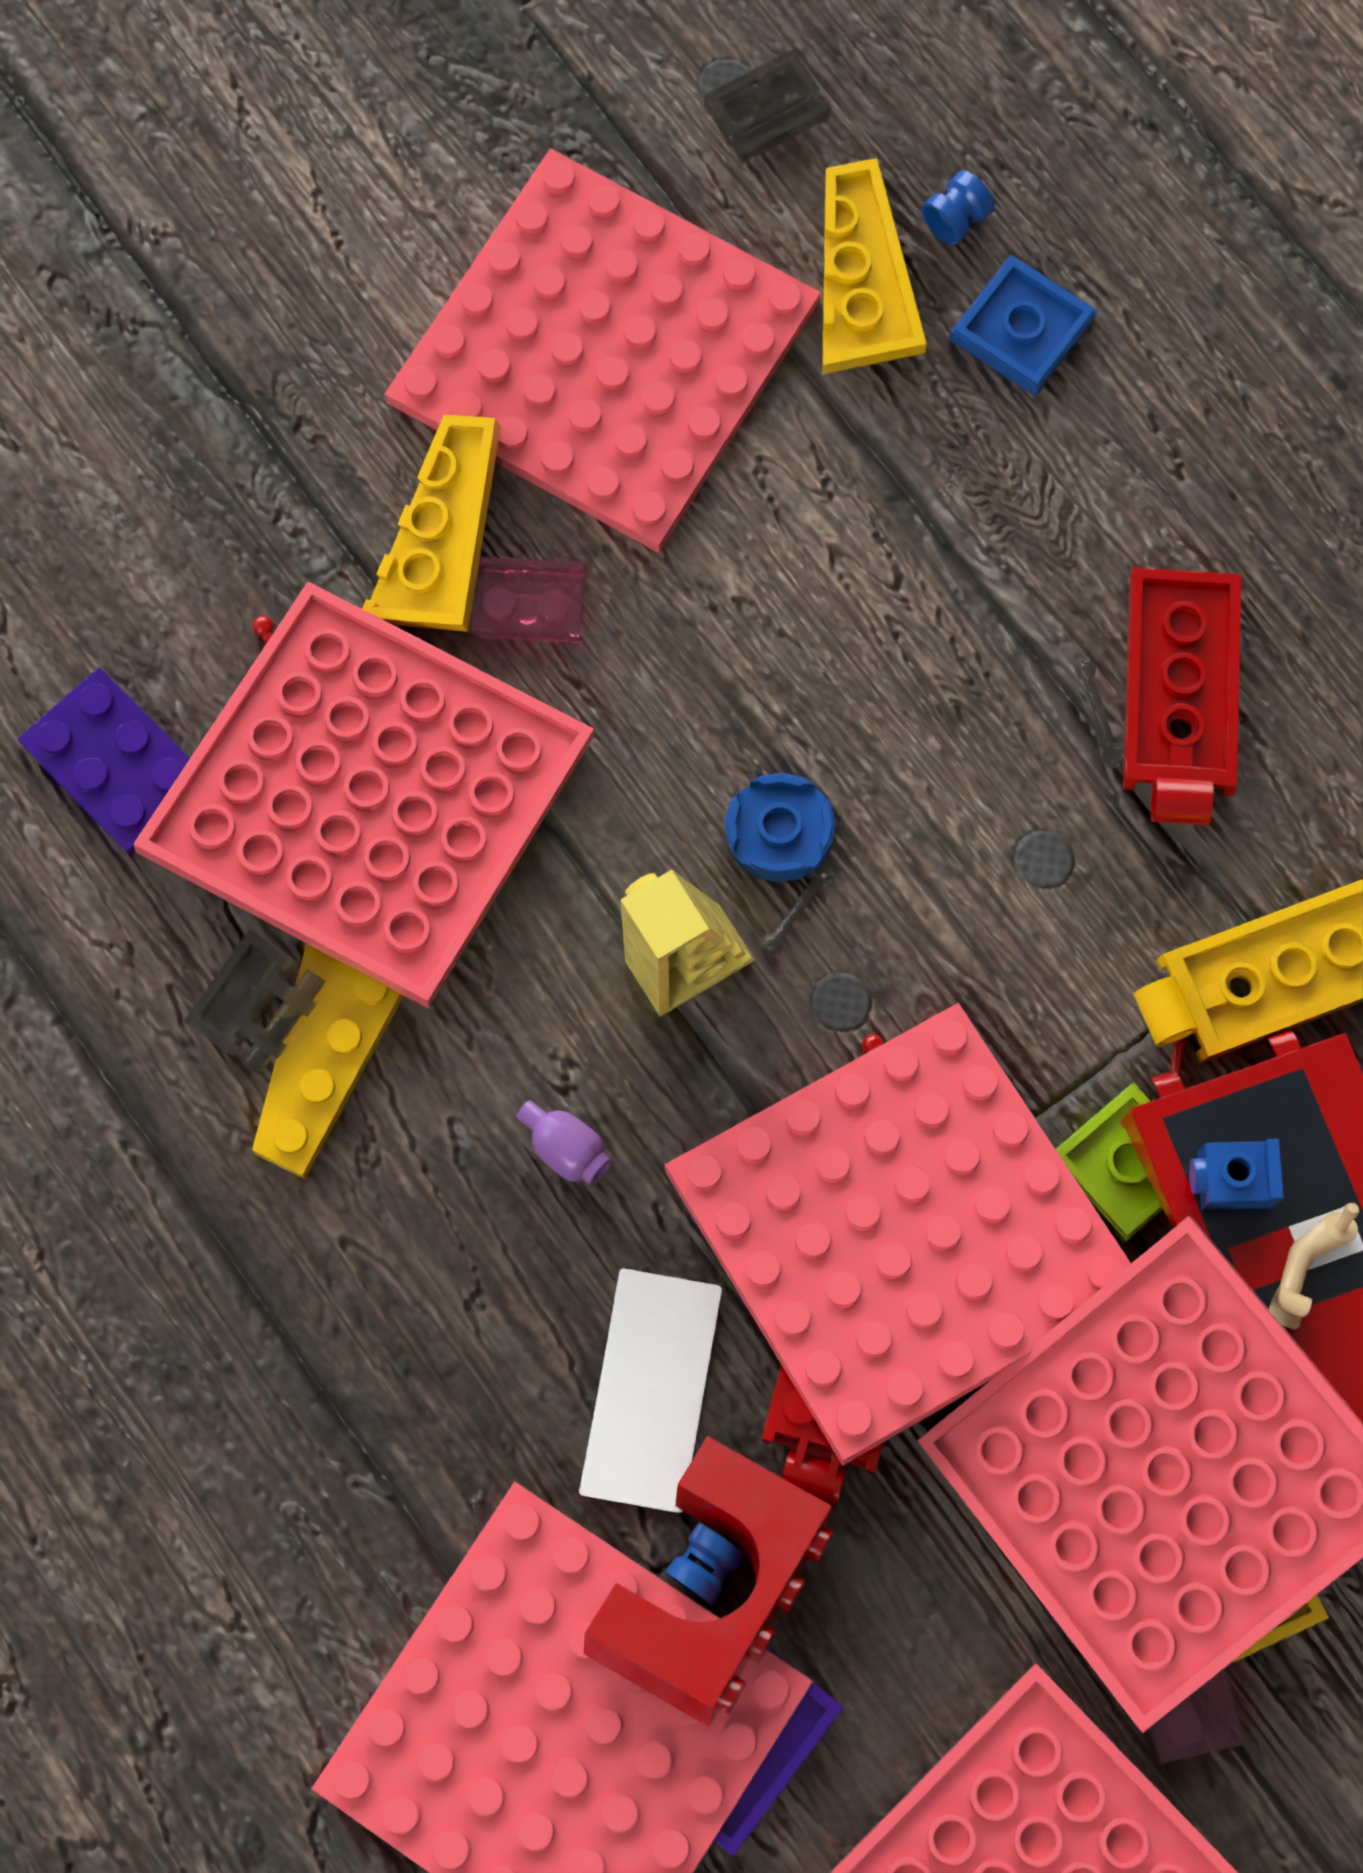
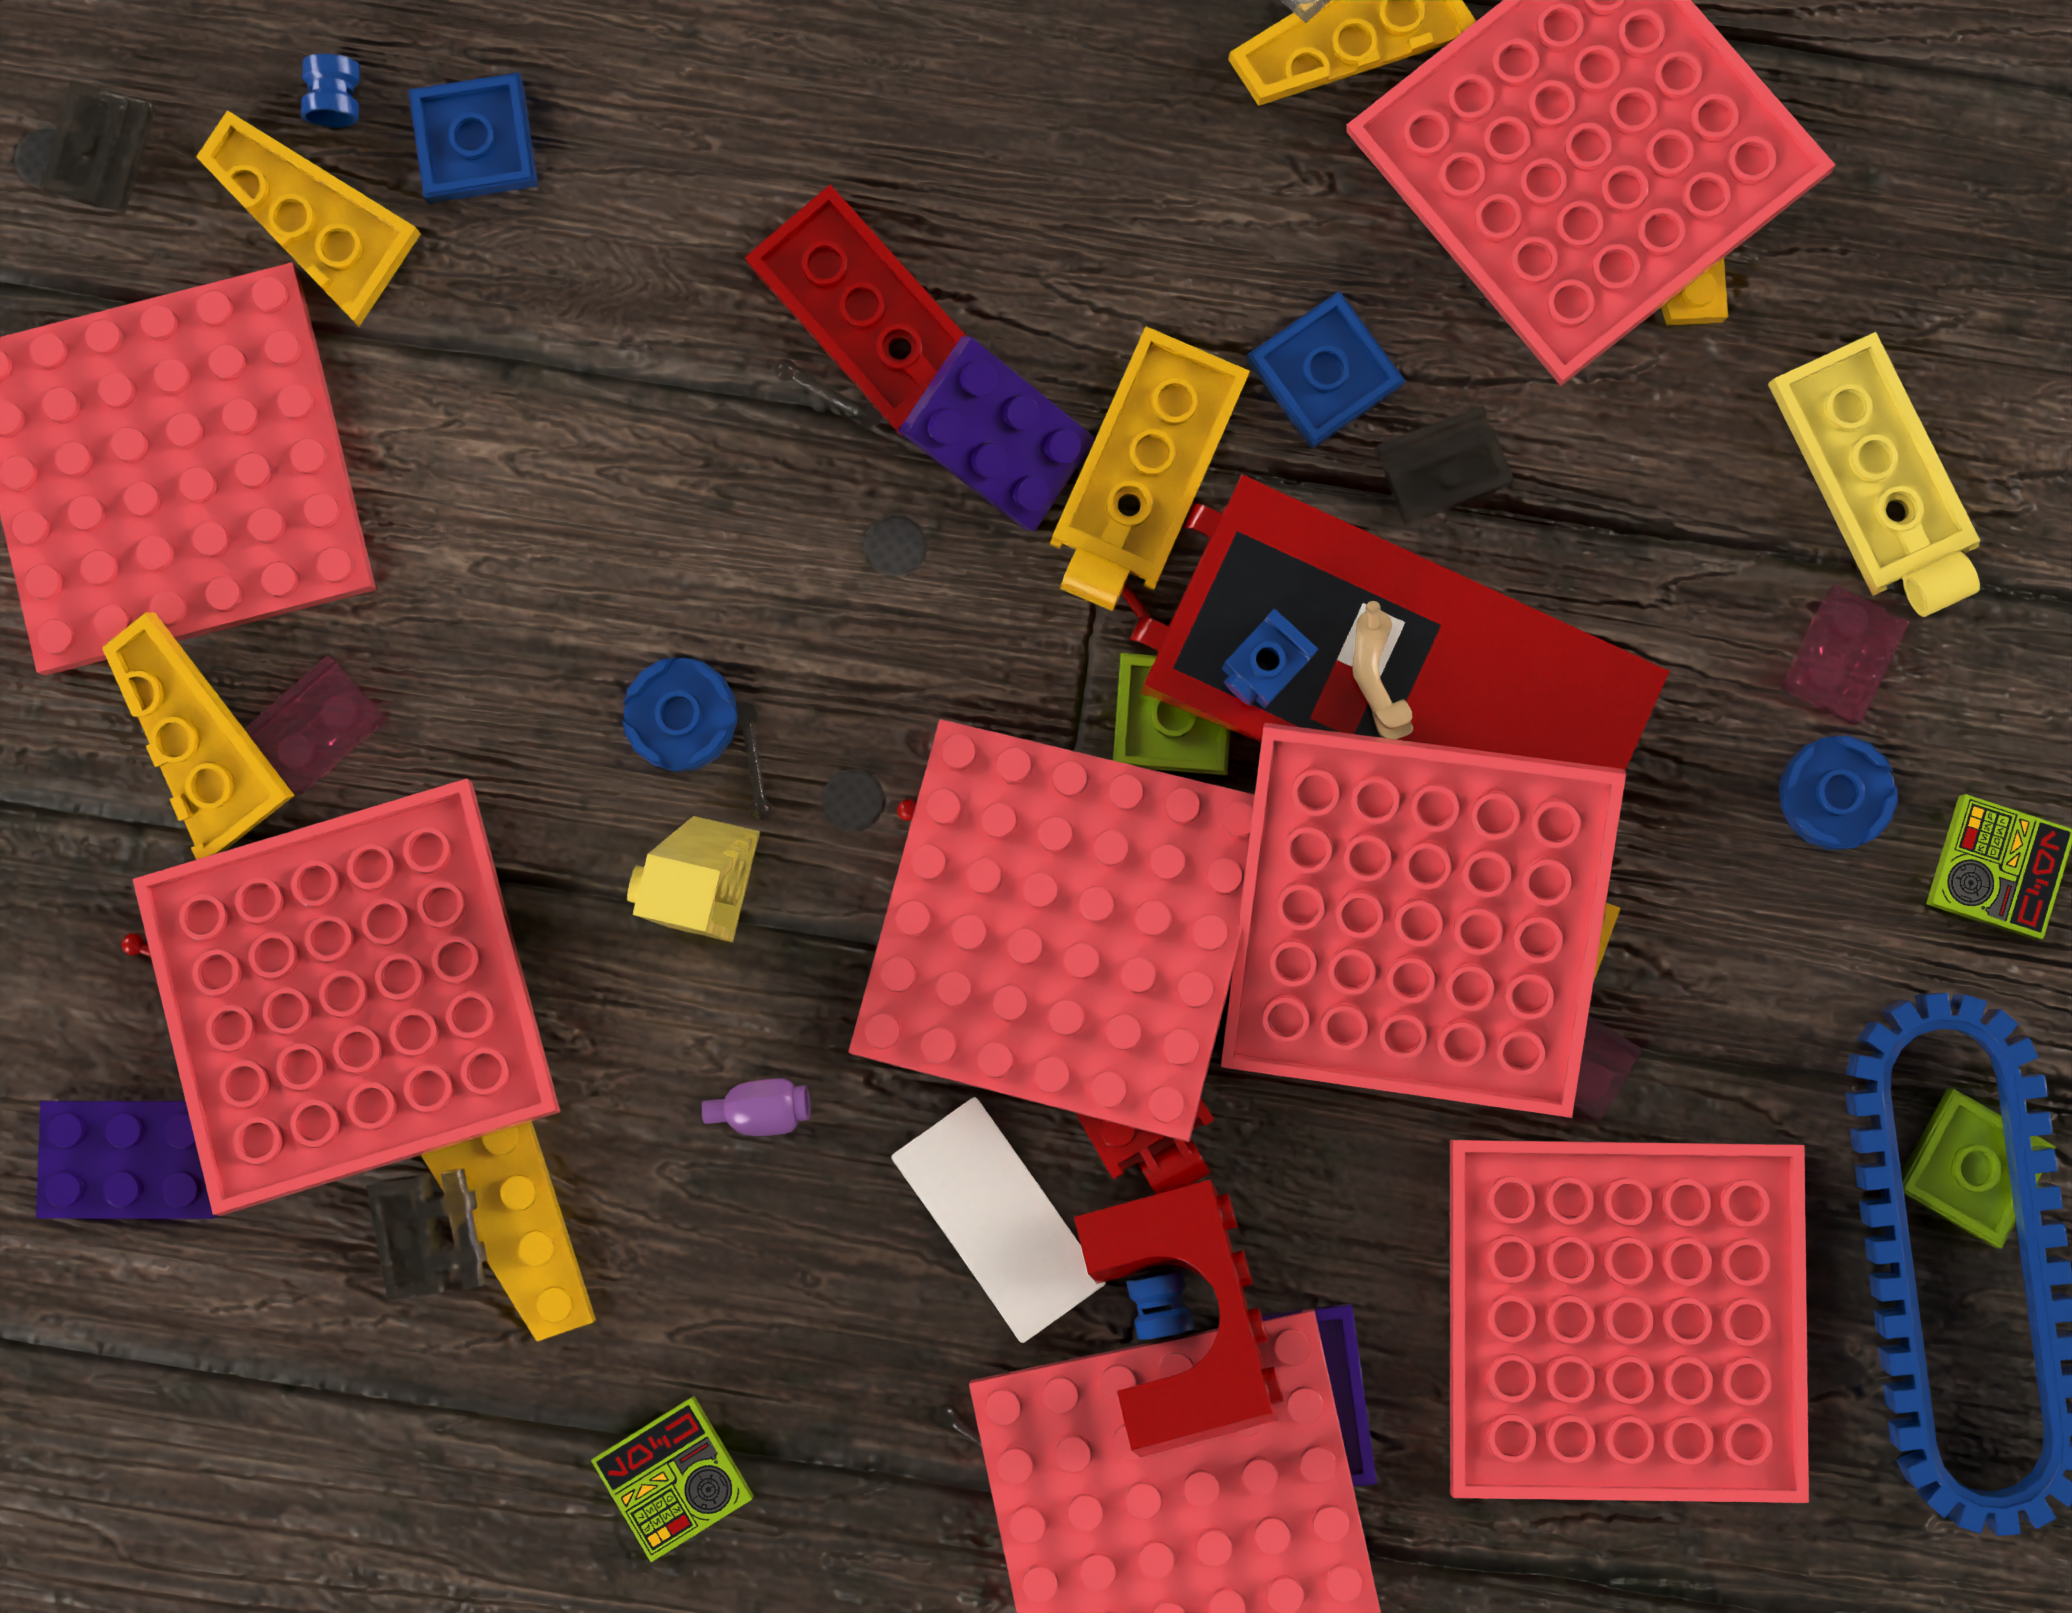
camera: 45 degrees left, 10 degrees up
none -> tile [591,1396,754,1562]
none -> dark purple plate [898,336,1096,532]

